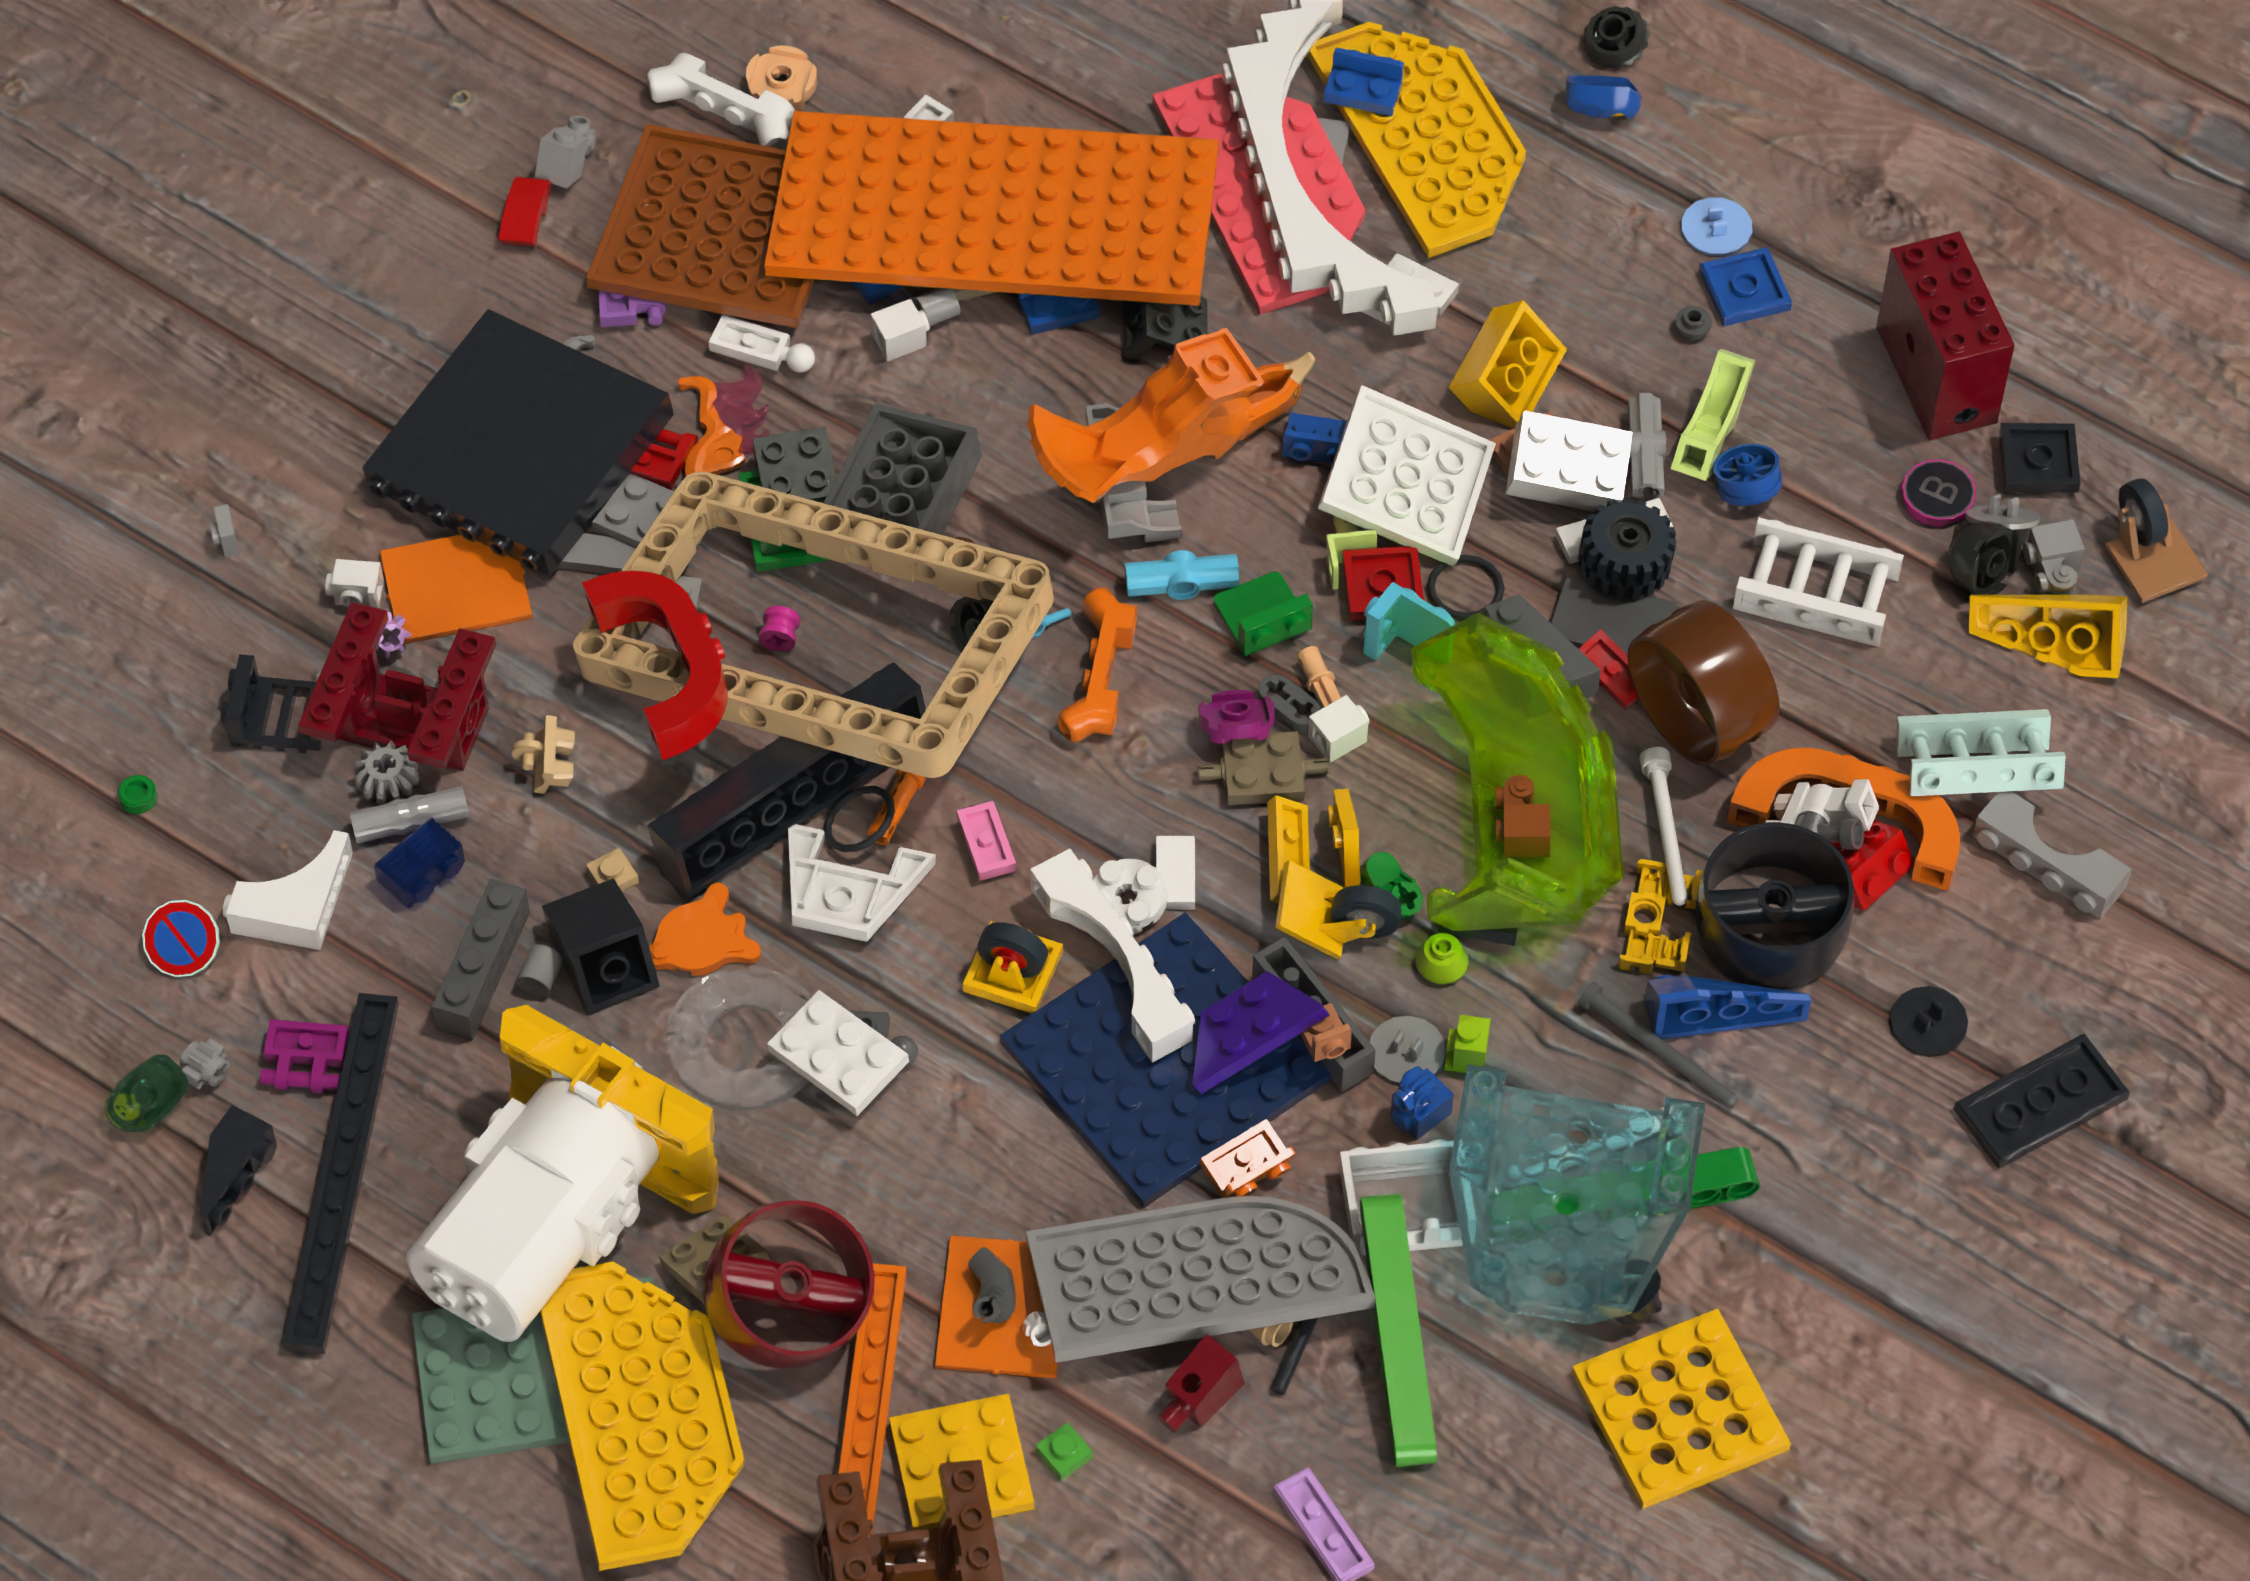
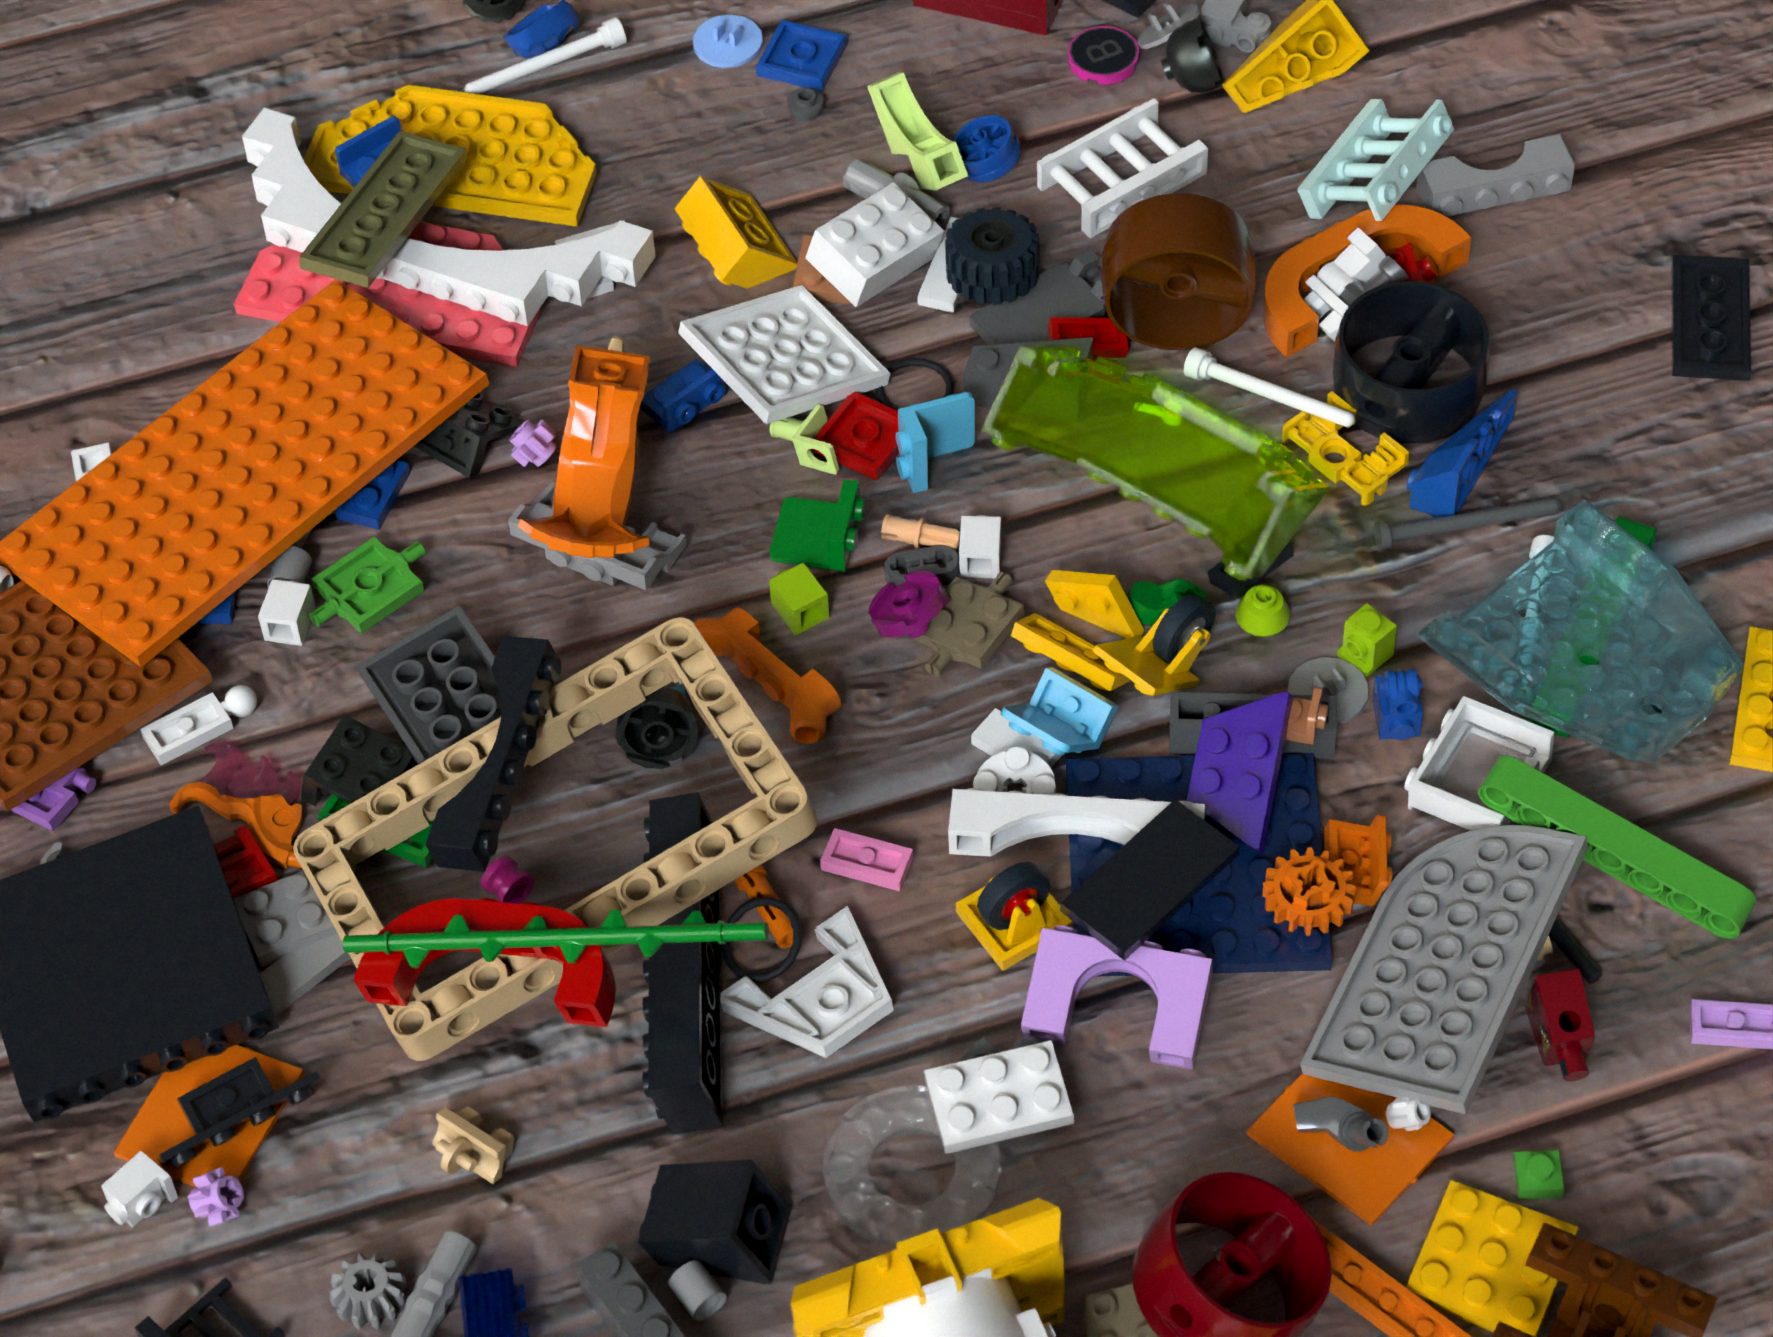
camera: 50 degrees left, 5 degrees down
dark red piece [298,602,496,770] -> none
tan plate [586,847,639,892] -> none
orange tile [649,883,761,976] -> none
medium azure piece [1124,550,1239,600] -> none
dark orange brick [1496,775,1551,857] -> none
black piece [1890,986,1968,1057] -> none
none -> black bracket [158,1057,321,1168]
none -> olive plate [299,131,467,288]
none -> bright green plate [308,536,426,634]
none -> green plant [343,910,769,968]
none -> black arch [425,636,561,872]
none -> white piece [465,17,627,94]
none -> lime brick [769,563,830,636]
none -> medium azure bracket [1000,667,1119,756]
none -> lavender arch [1021,925,1213,1070]
none -> black tile [1060,799,1239,961]
none -> orange gear [1262,847,1356,936]

